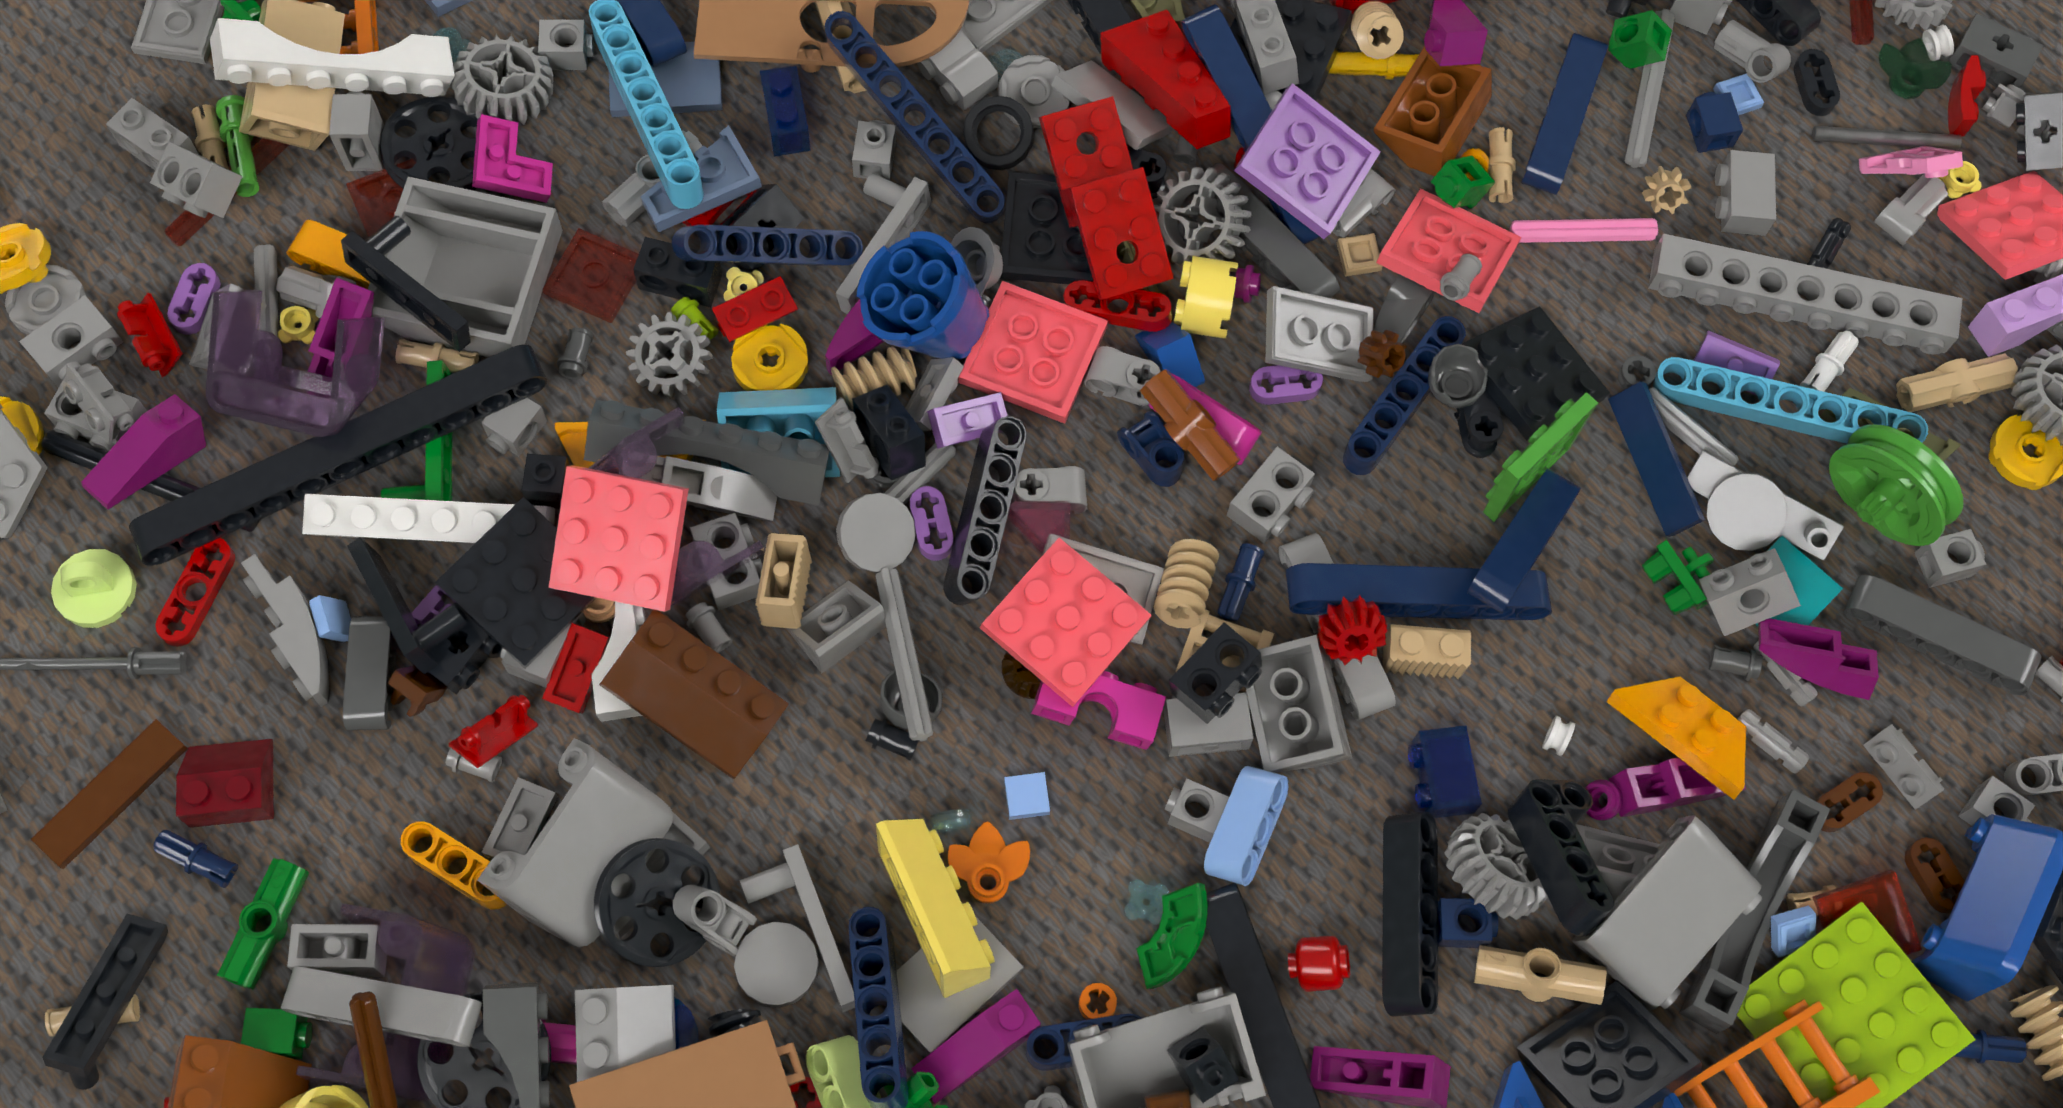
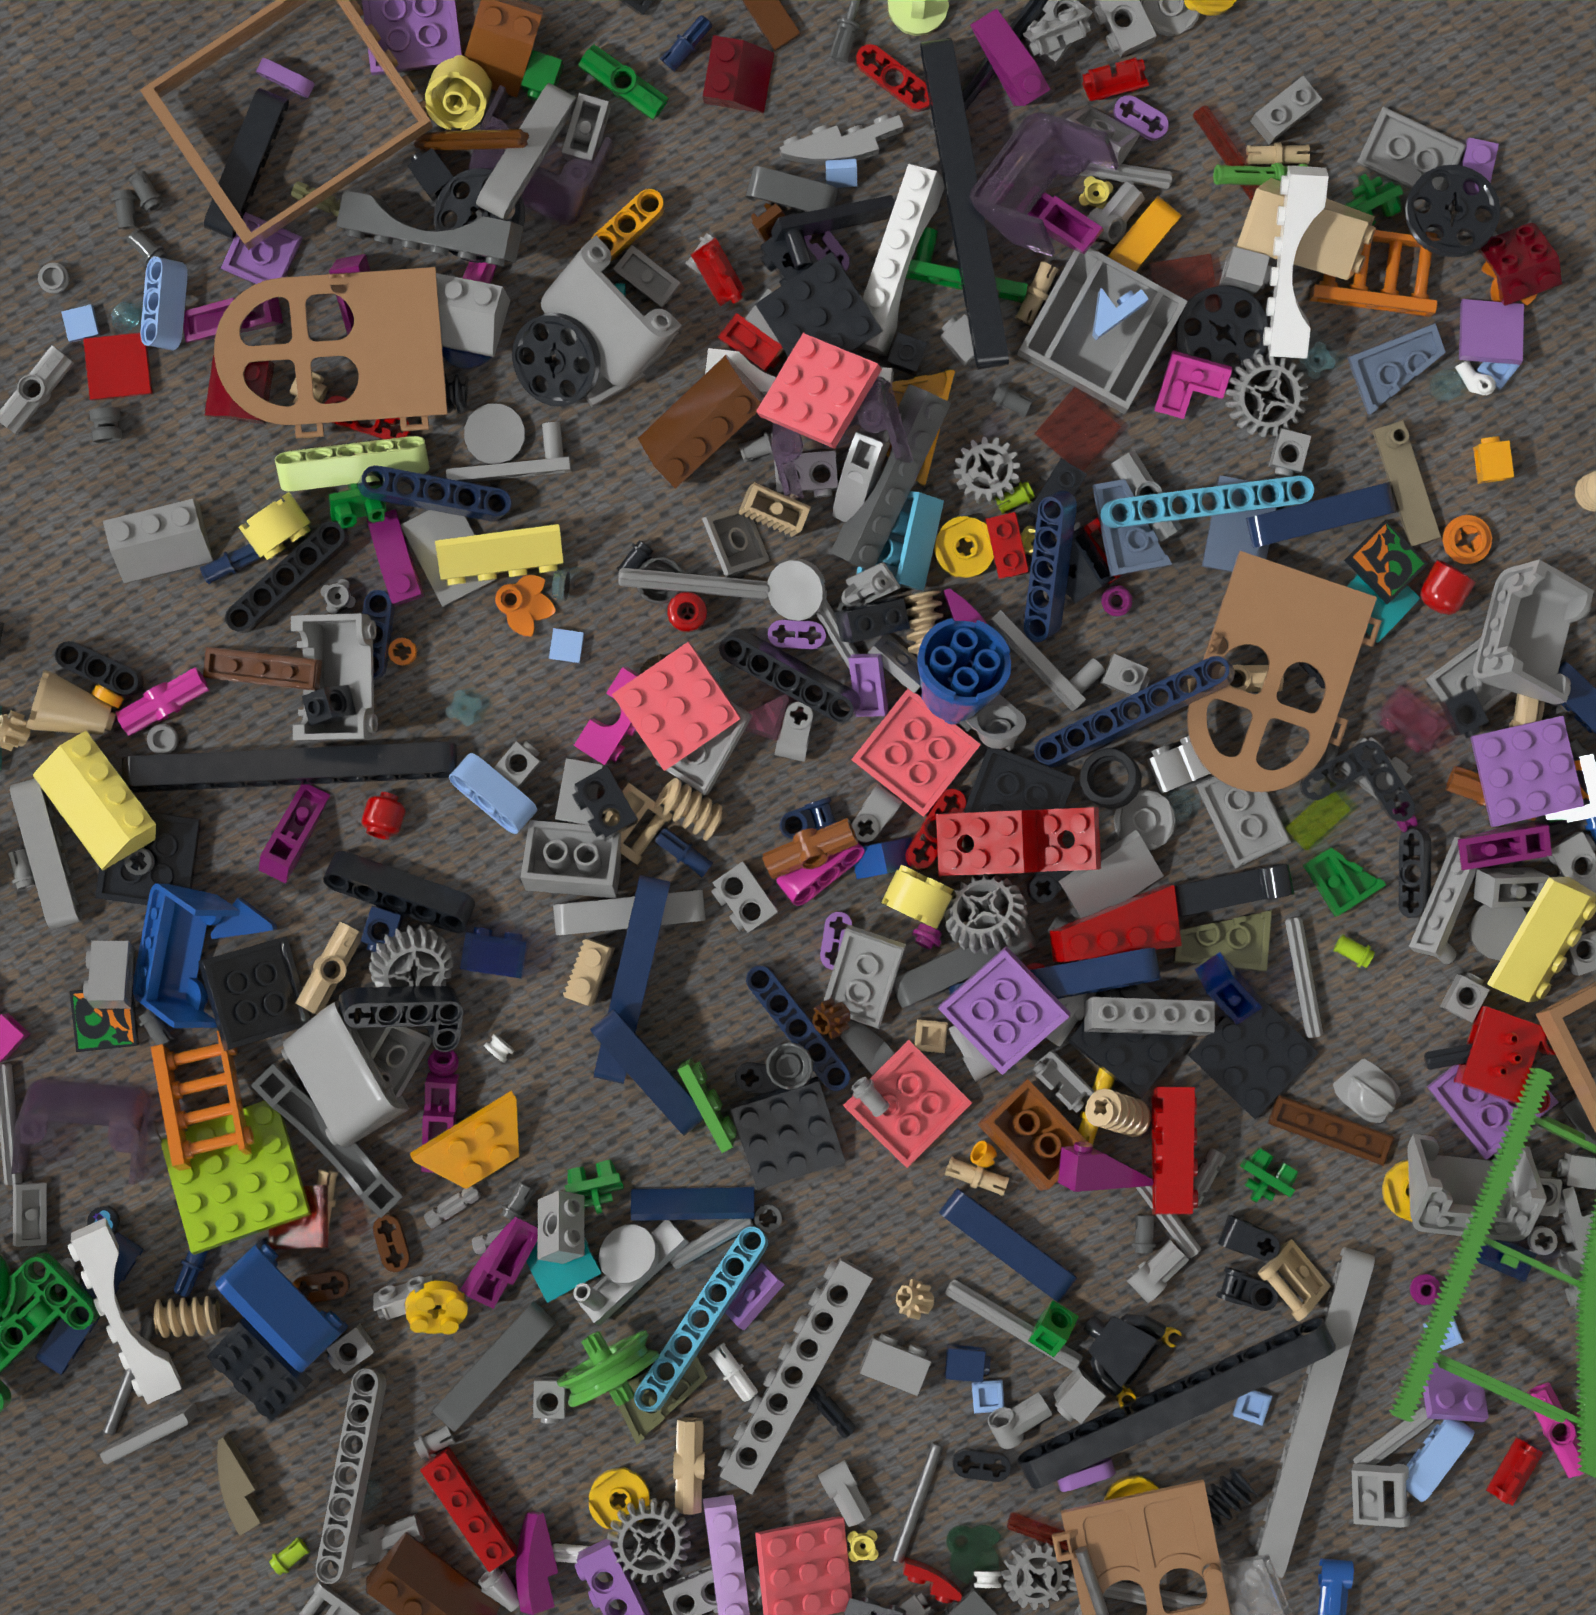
camera: 110 degrees right, 20 degrees up
light grey brick [150,142,243,218] -> none
black piece [341,216,471,352] -> none
light grey piece [673,885,757,956] -> none
clear blue brick [760,65,811,157] -> none
green tile [1136,883,1208,989] -> none
red gear [1317,595,1387,665] -> none
green brick [1431,156,1495,209] -> none
bright pink axle [1509,218,1658,243] -> none
light blue tile [1771,905,1816,958] -> none
bright pink wing [1859,146,1963,178] -> none
none -> yellow plate [405,1281,468,1335]
none -> red head [667,592,708,633]
none -> light grey hinge [1033,1050,1095,1113]
none -> light blue slope [1092,288,1149,341]
none -> magenta plate [1101,586,1132,617]

